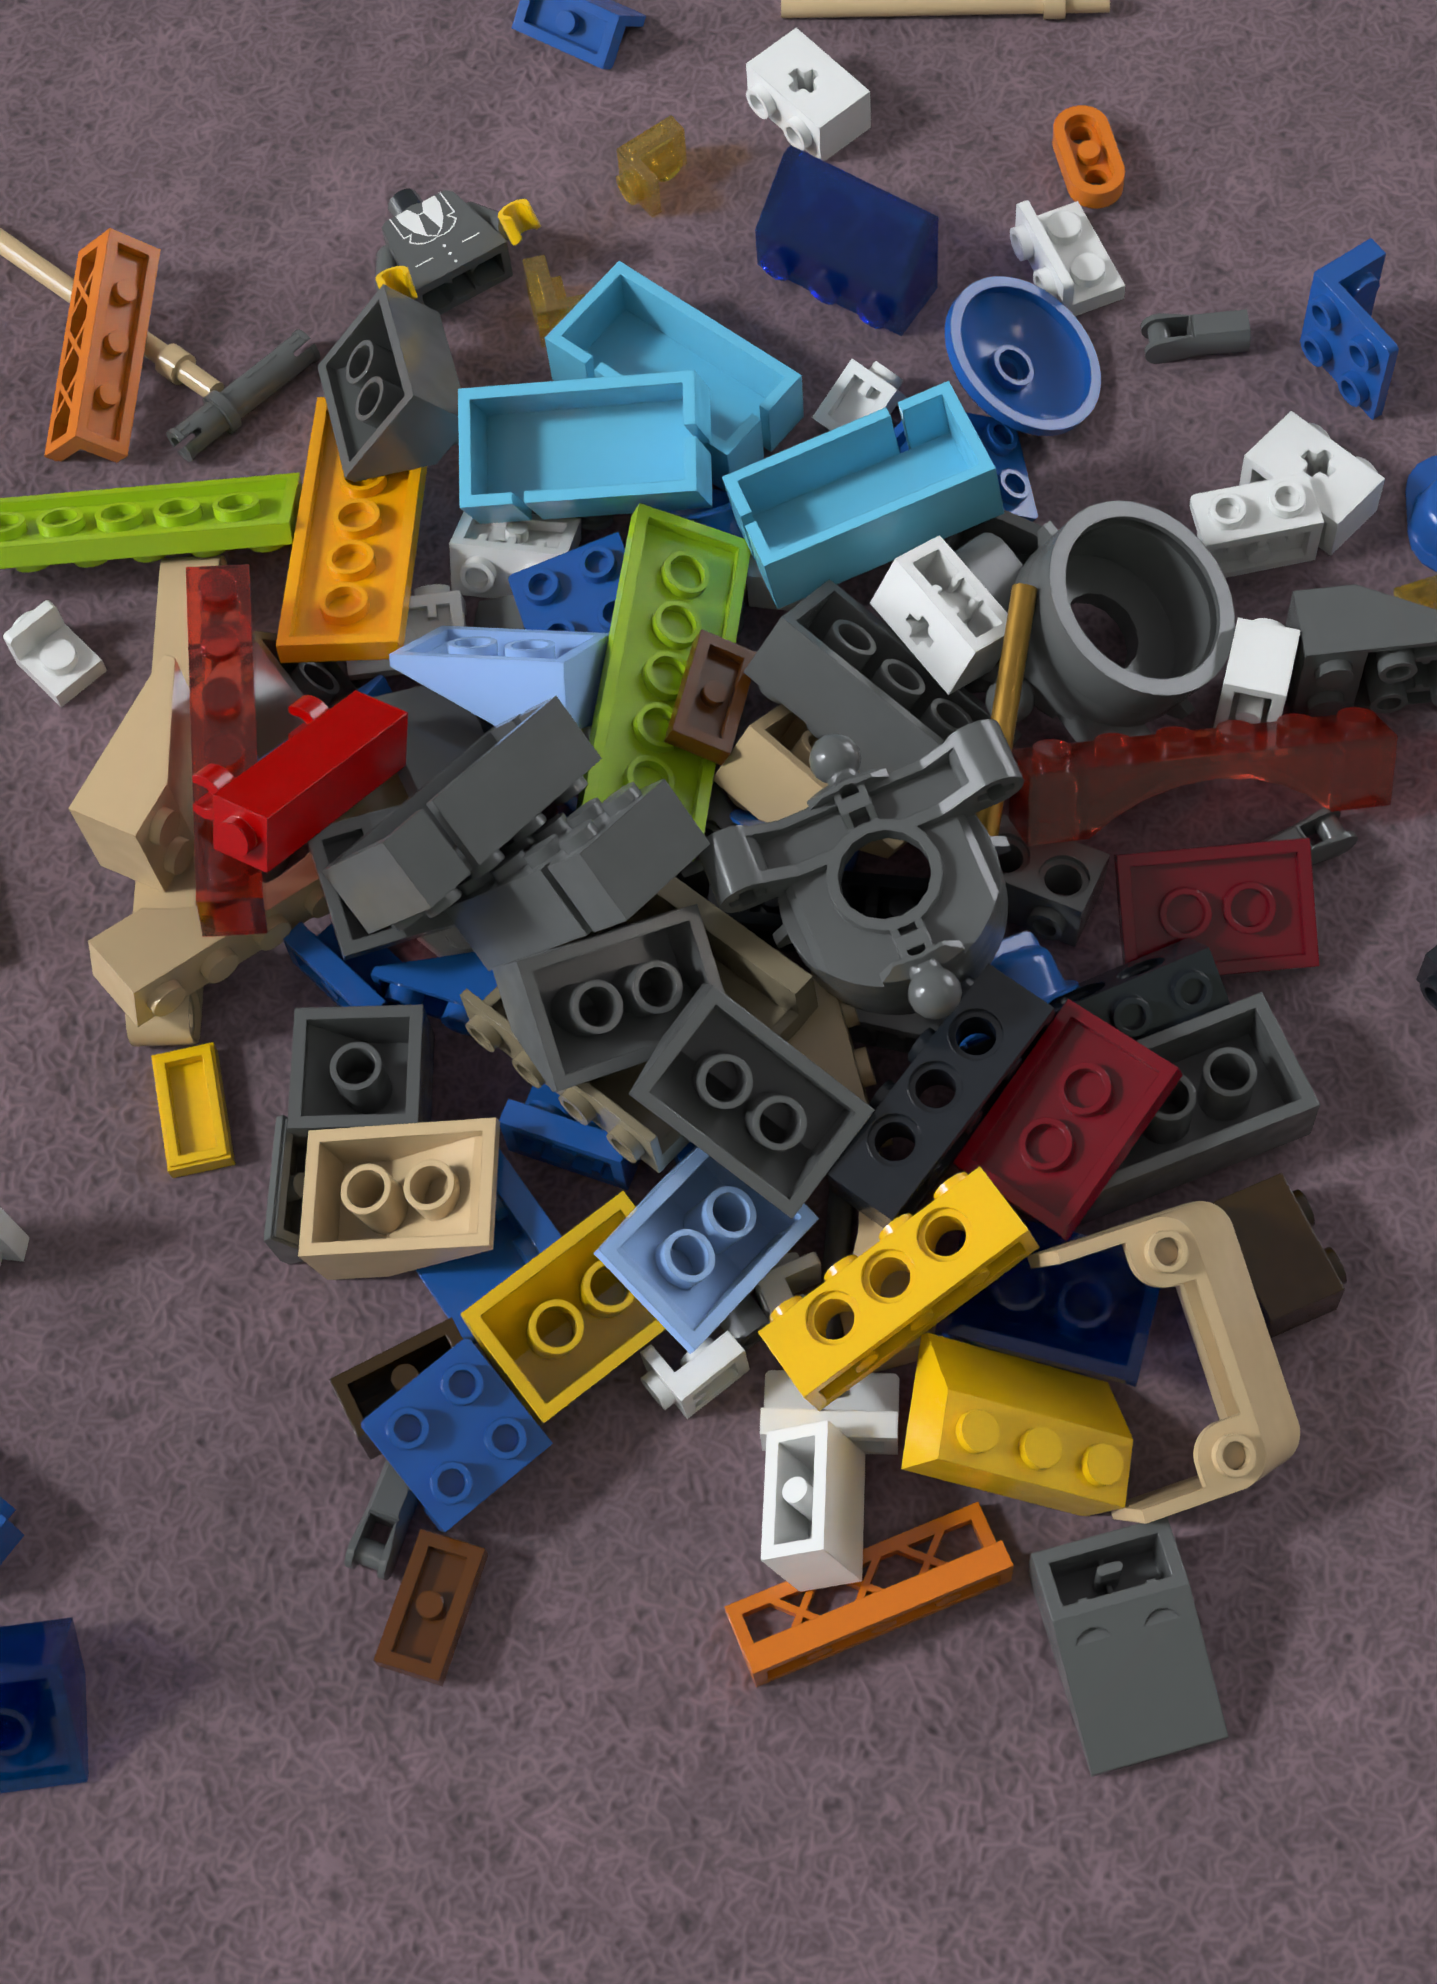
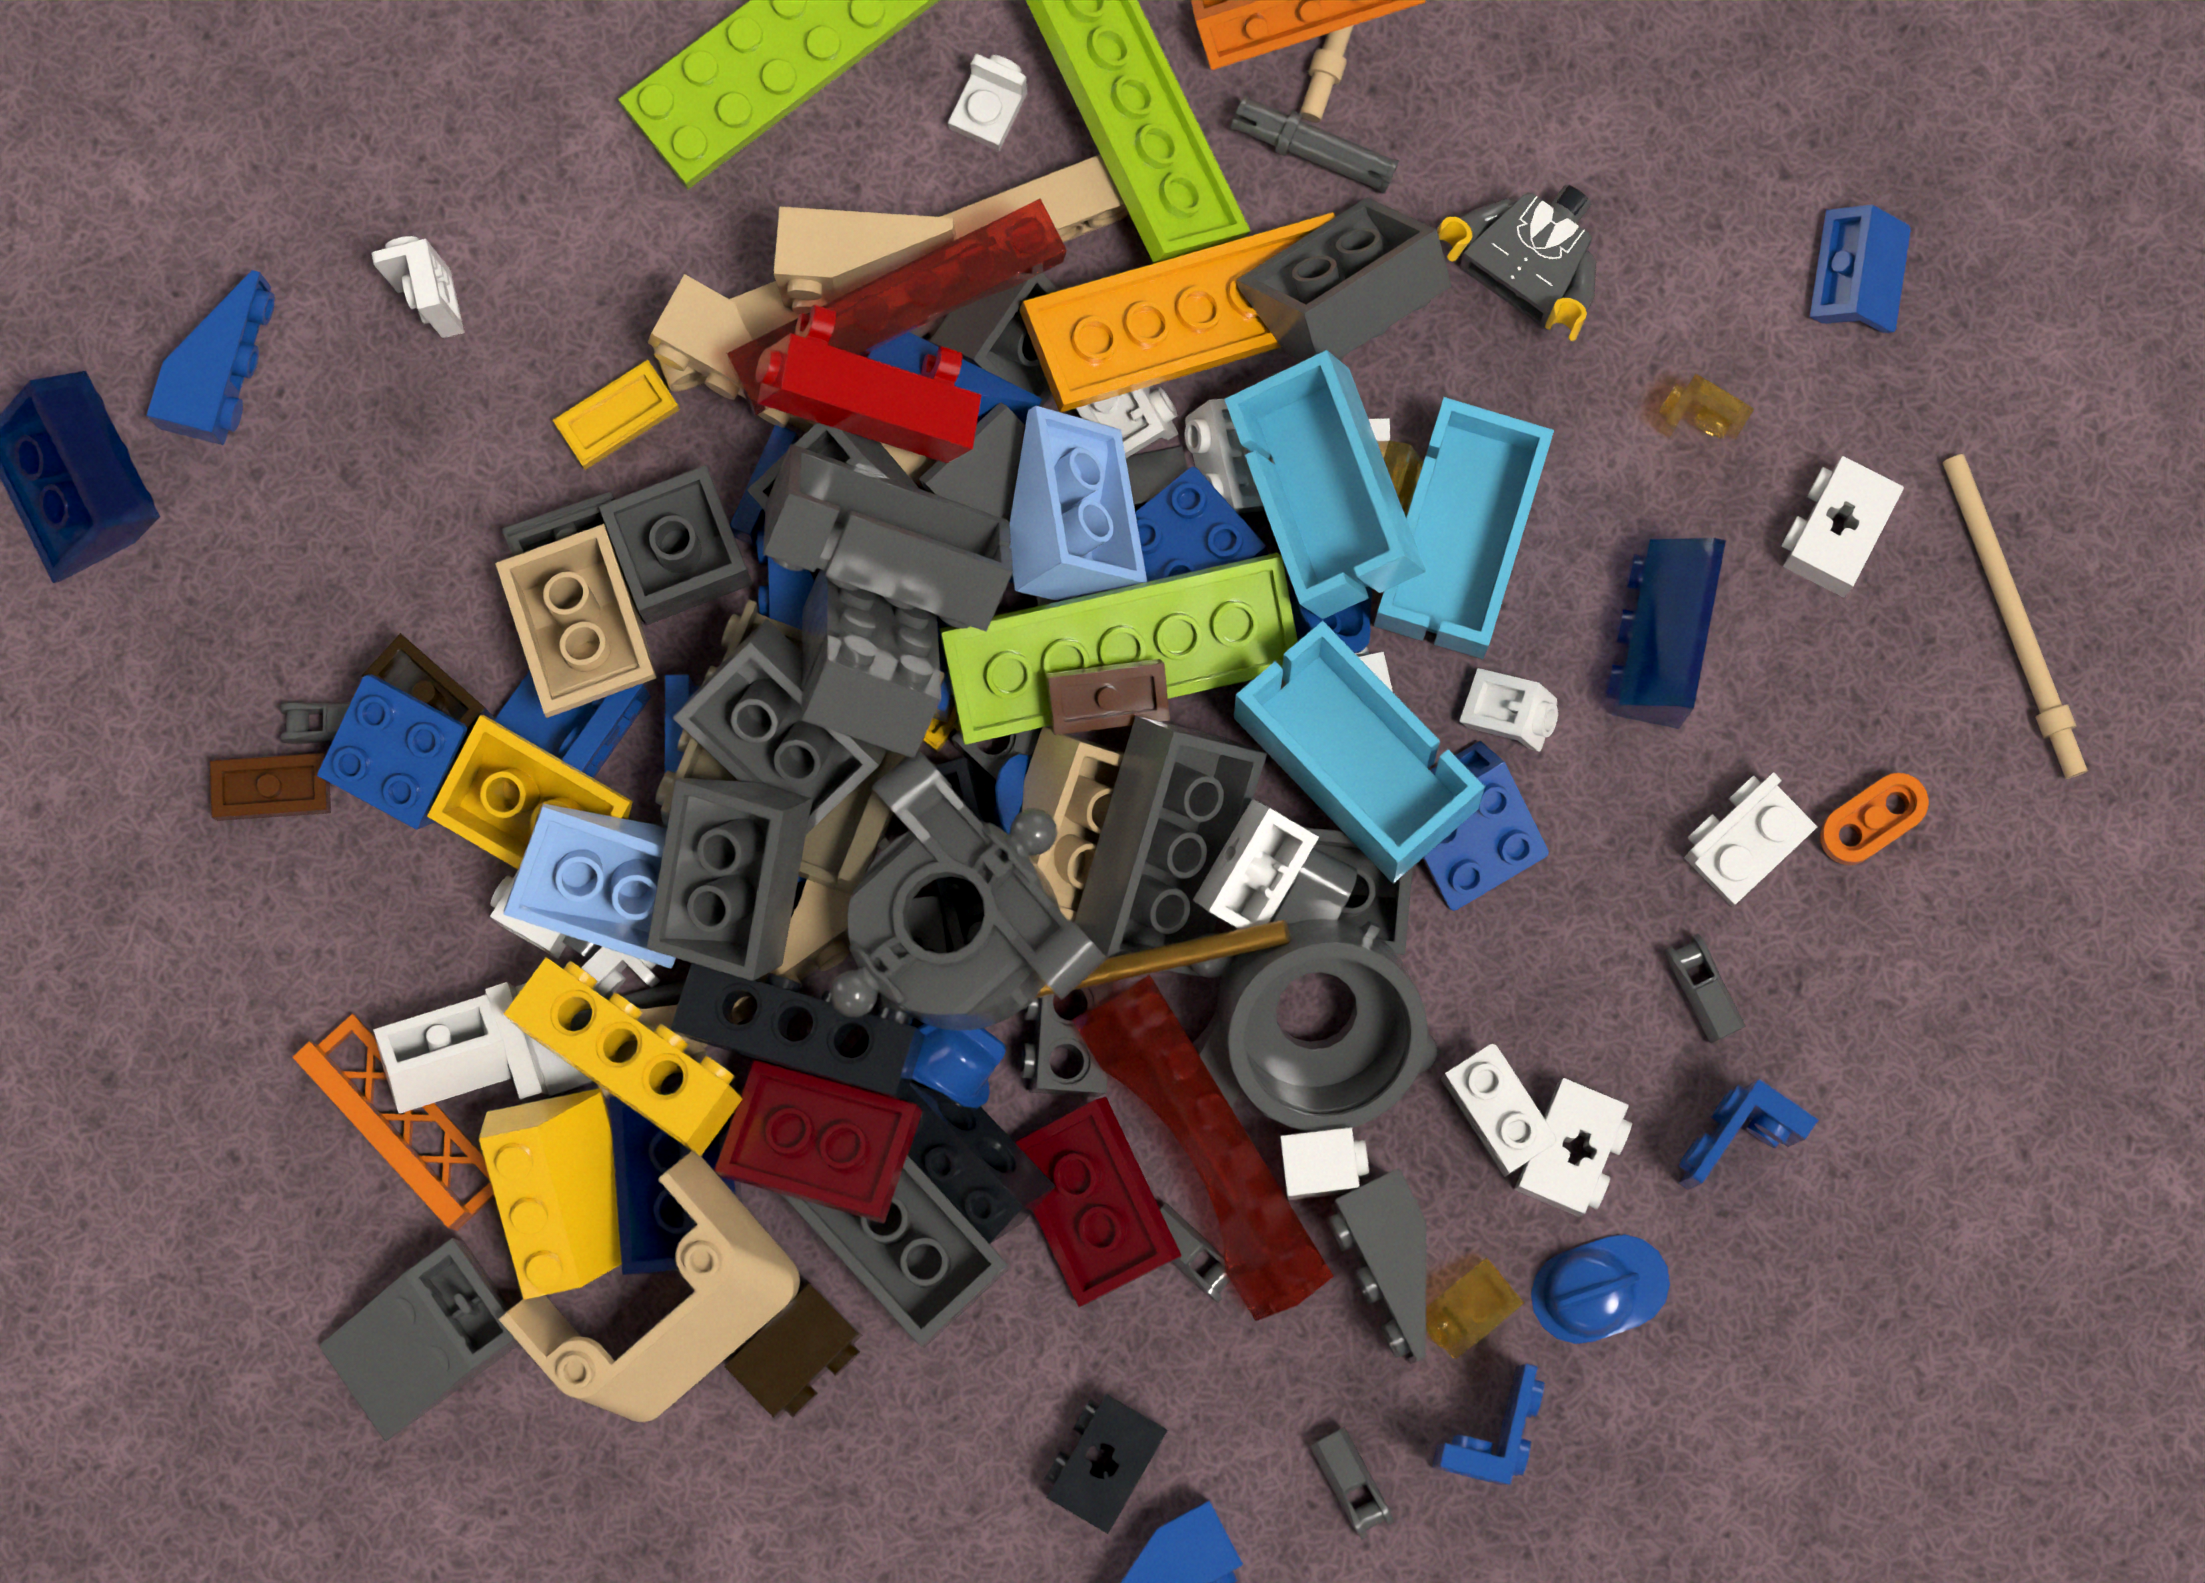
camera: 65 degrees right, 15 degrees up
clear yellow bracket [522,255,587,348] -> none
blue dish [945,276,1101,436] -> none

